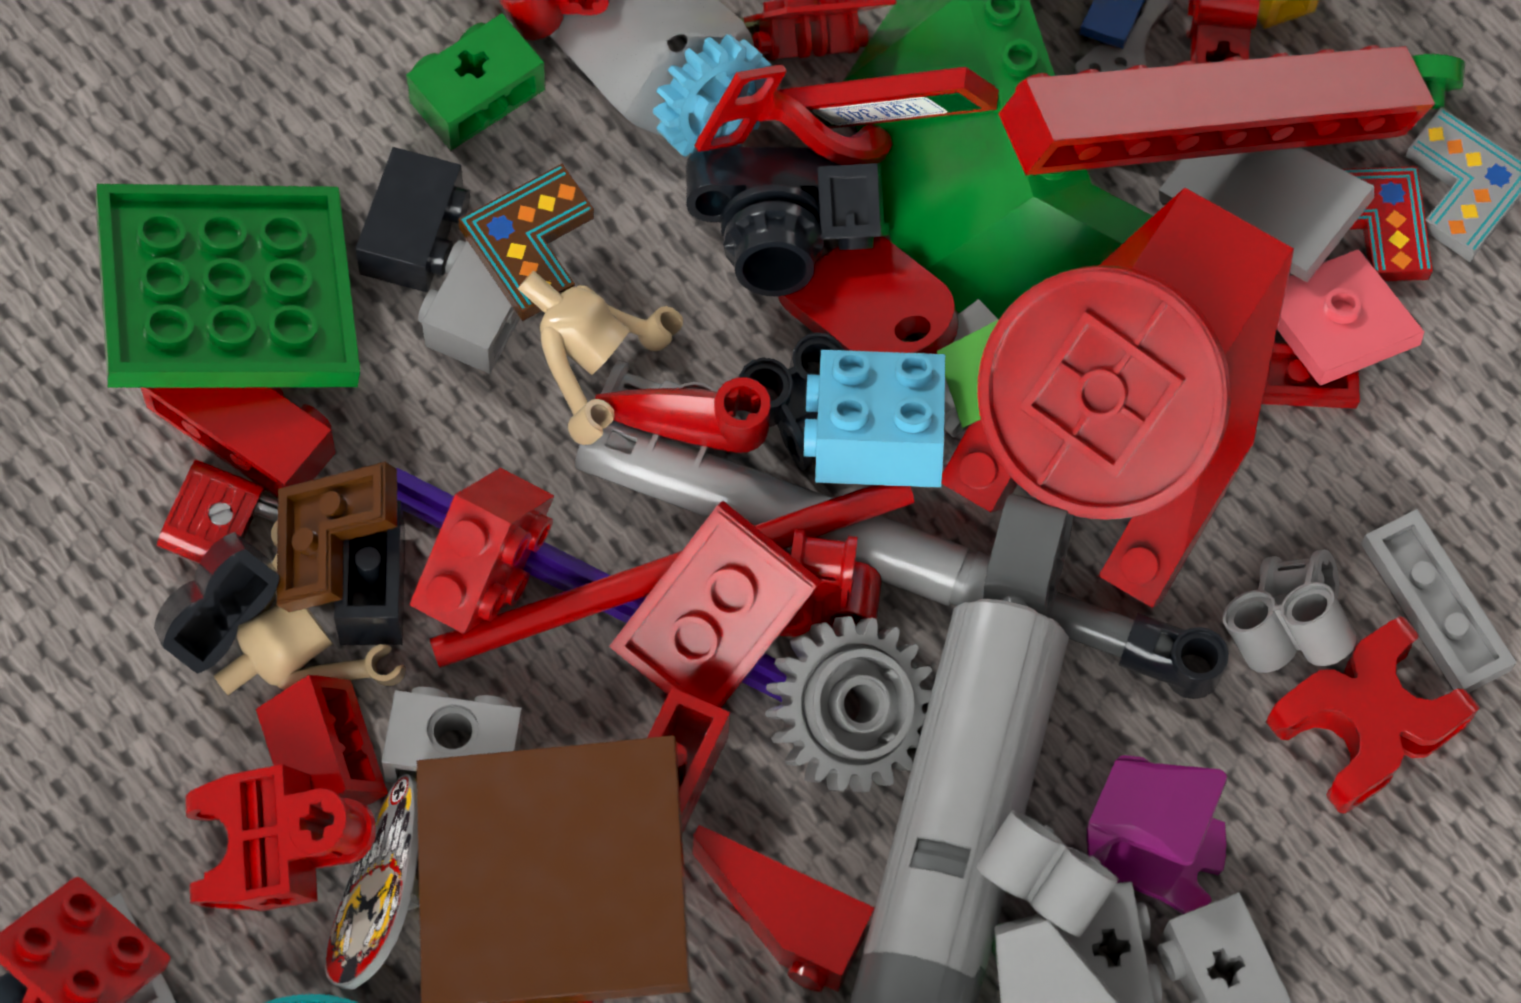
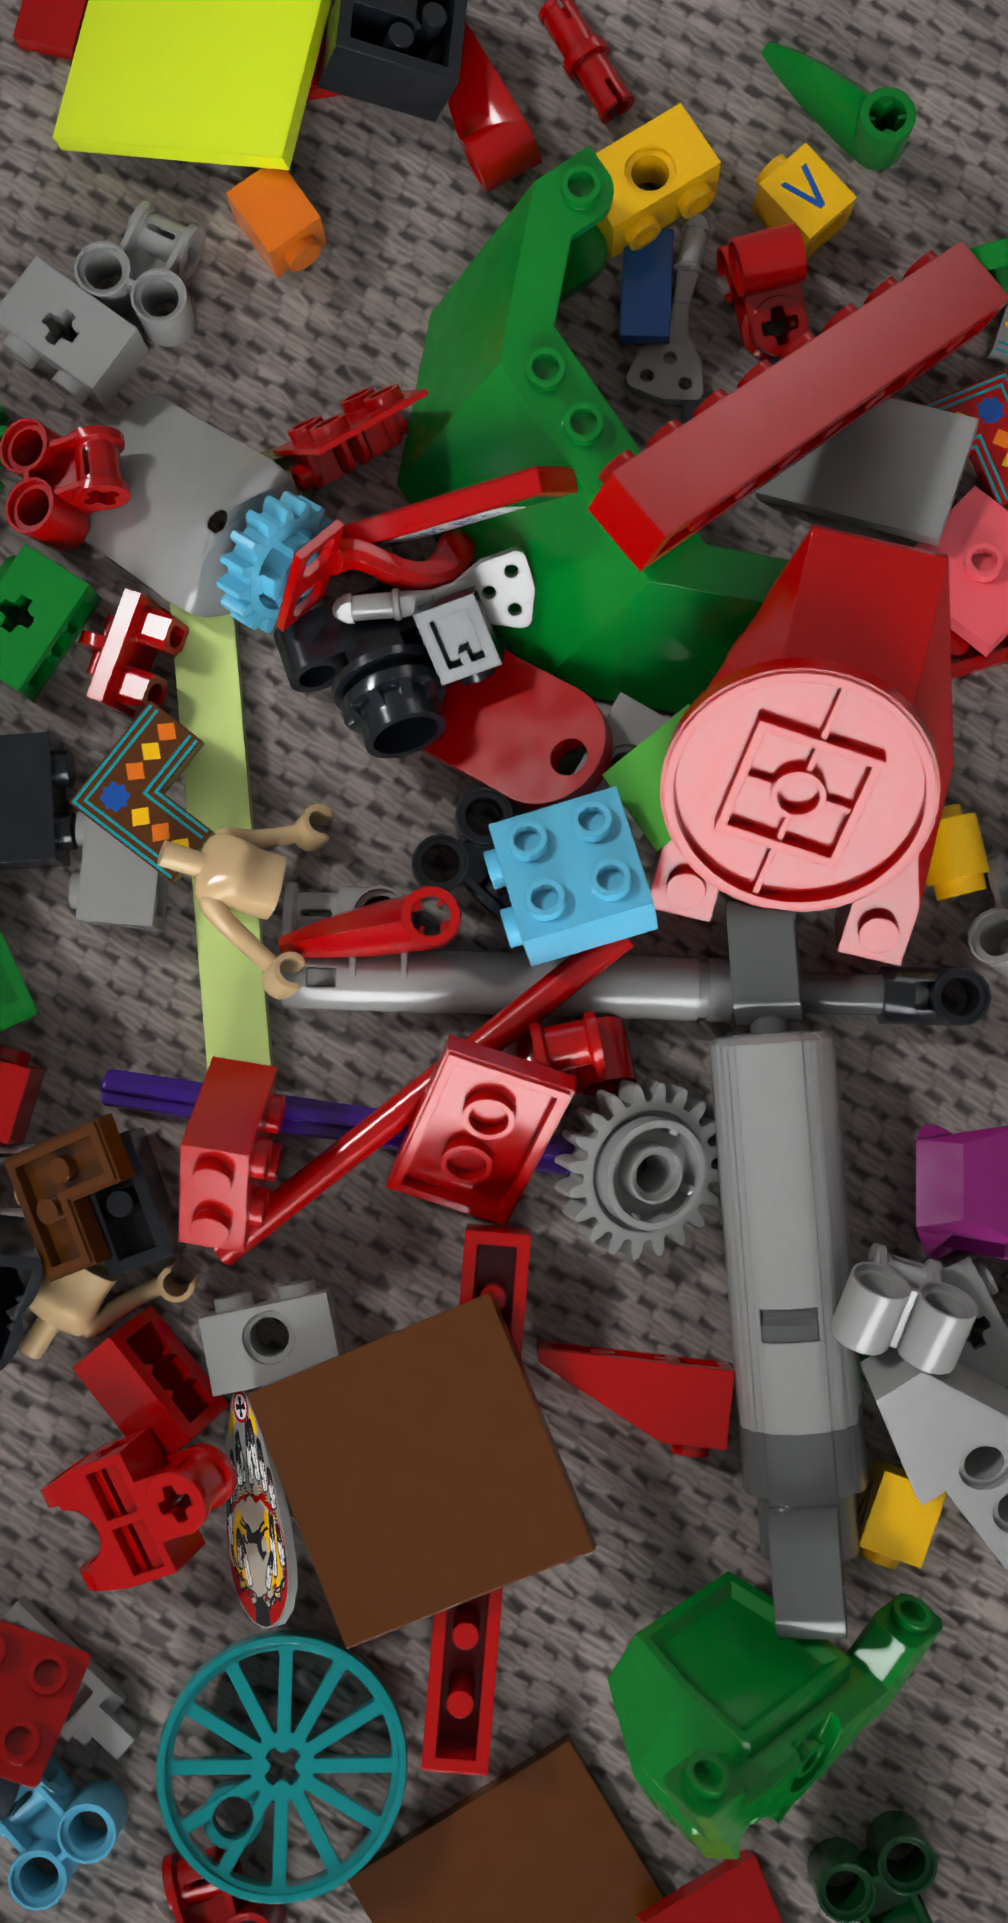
camera: 10 degrees left, 20 degrees up
none -> red hips [78,589,189,718]
none -> yellowish green tile [170,603,274,1071]
none -> light grey piece [332,546,535,628]
none -> yellow brick [926,804,990,901]

